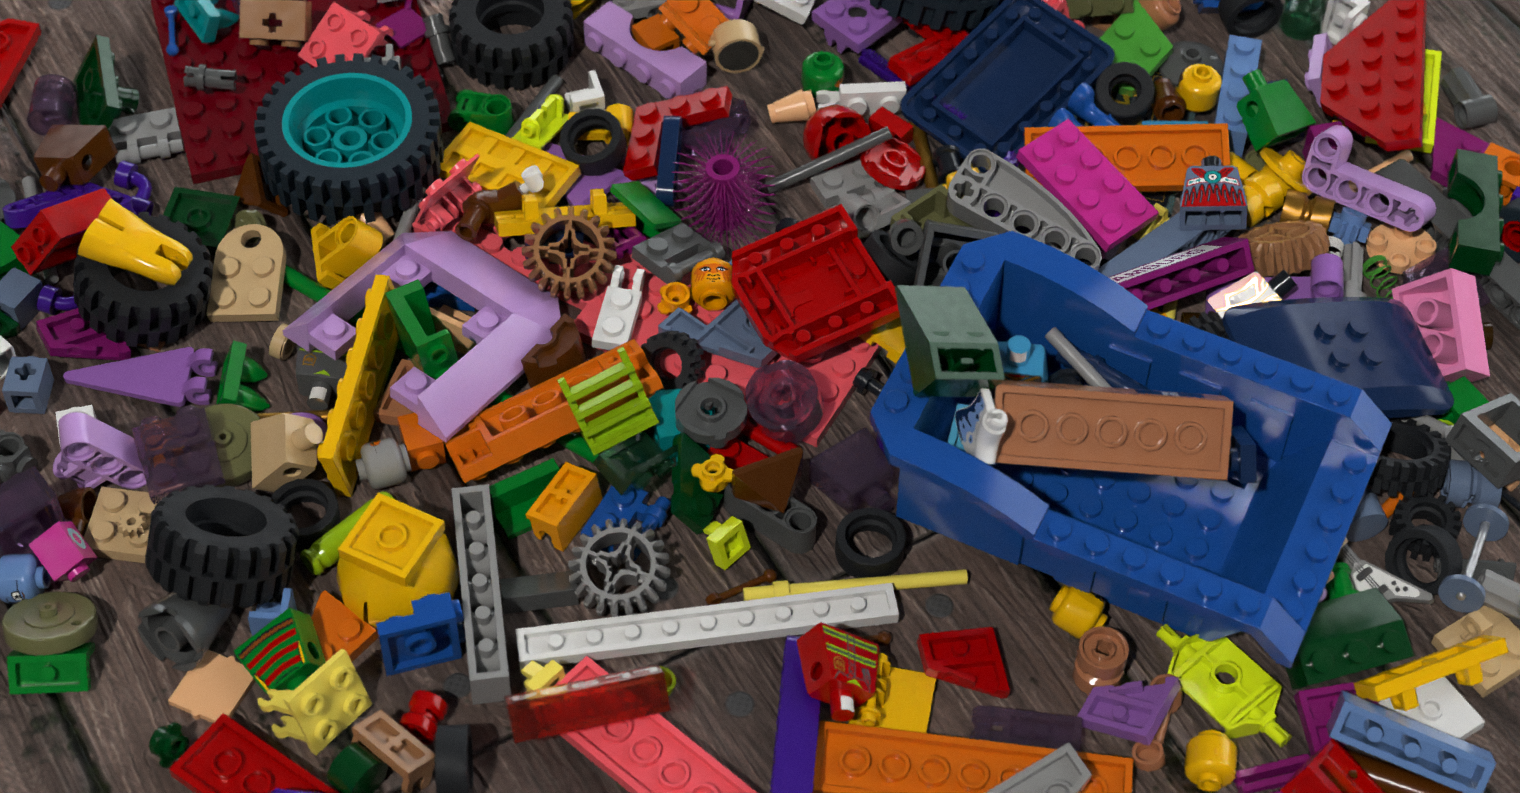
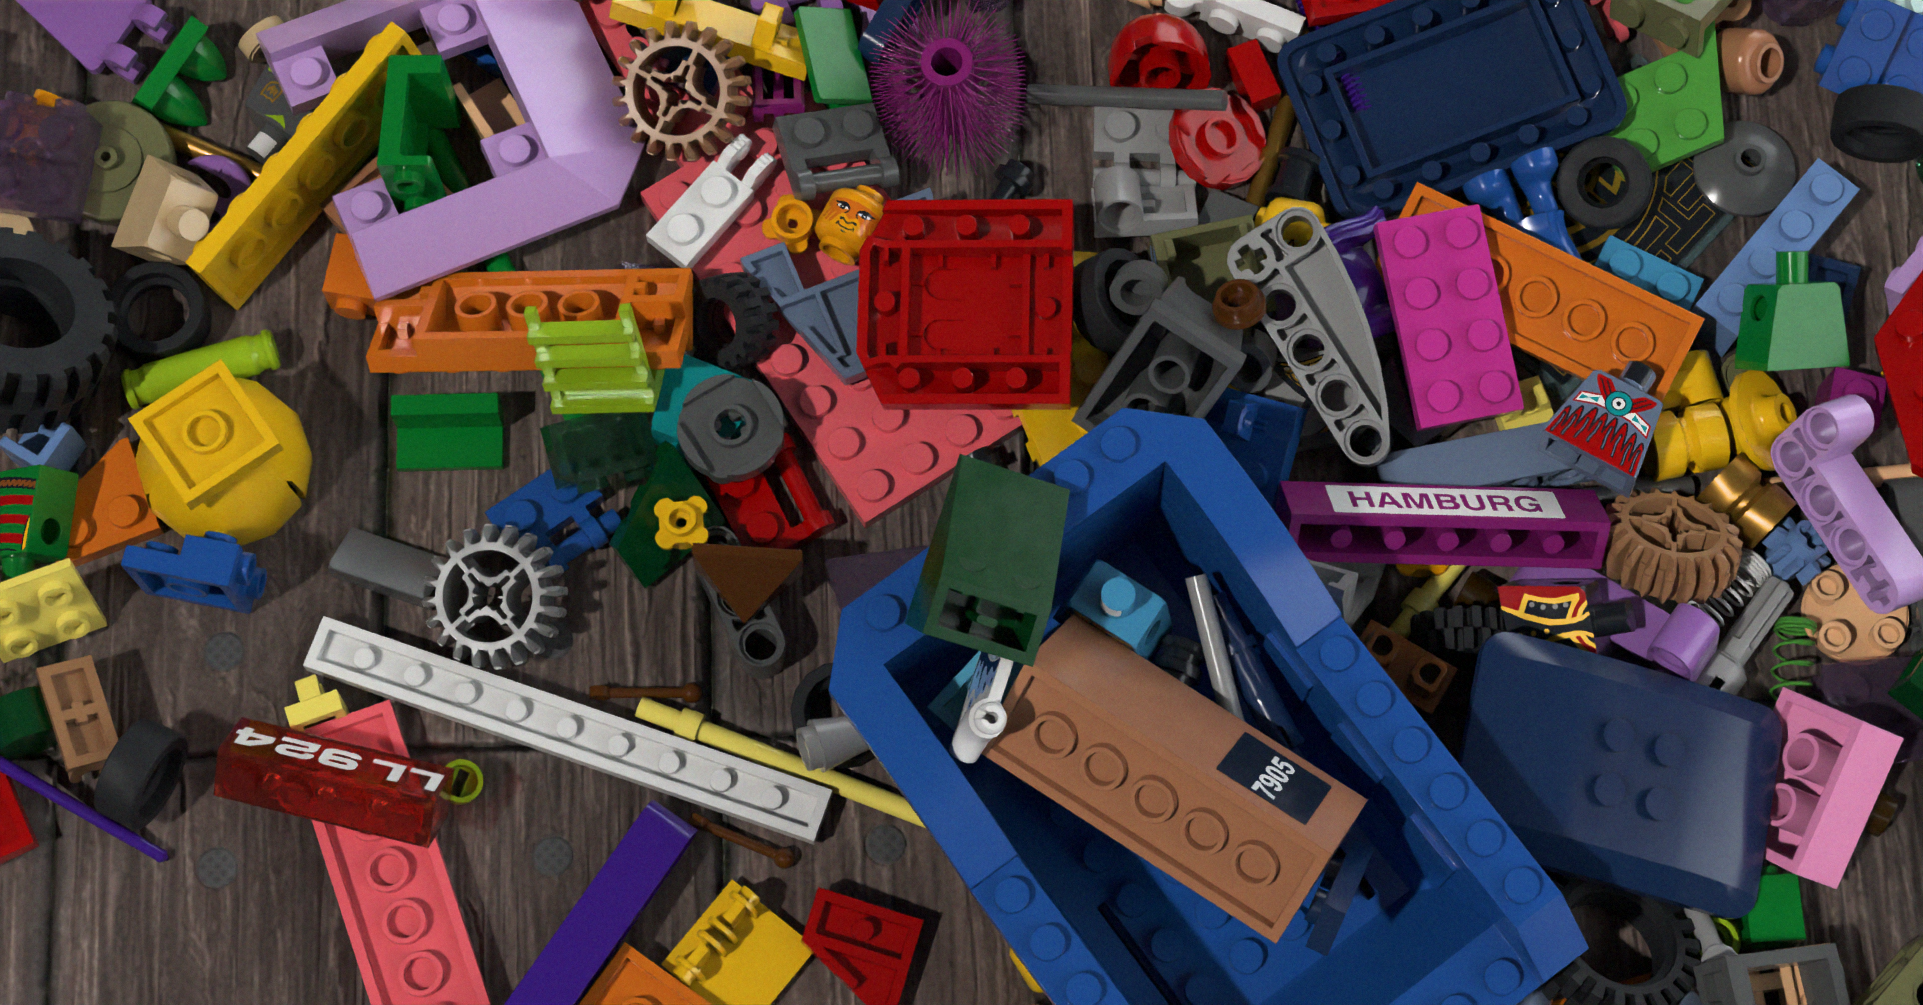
camera: 25 degrees right, 20 degrees up
light grey head [355,437,412,490] -> none
red wheel [398,690,449,745] -> none
light grey brick [451,484,512,705] -> none
reddish brown cylinder [521,313,588,388] -> none
light orange hinge [525,462,603,552] -> none
neon yellow tile [703,516,751,570] -> none
clear purple brick [745,360,824,443] -> none
red torso [797,622,879,722] -> none
reddish brown cone [1153,78,1186,121] -> none
yellow head [1176,64,1222,113] -> none
none -> light grey cone [796,716,869,773]
none -> reddish brown plate [1212,279,1267,330]

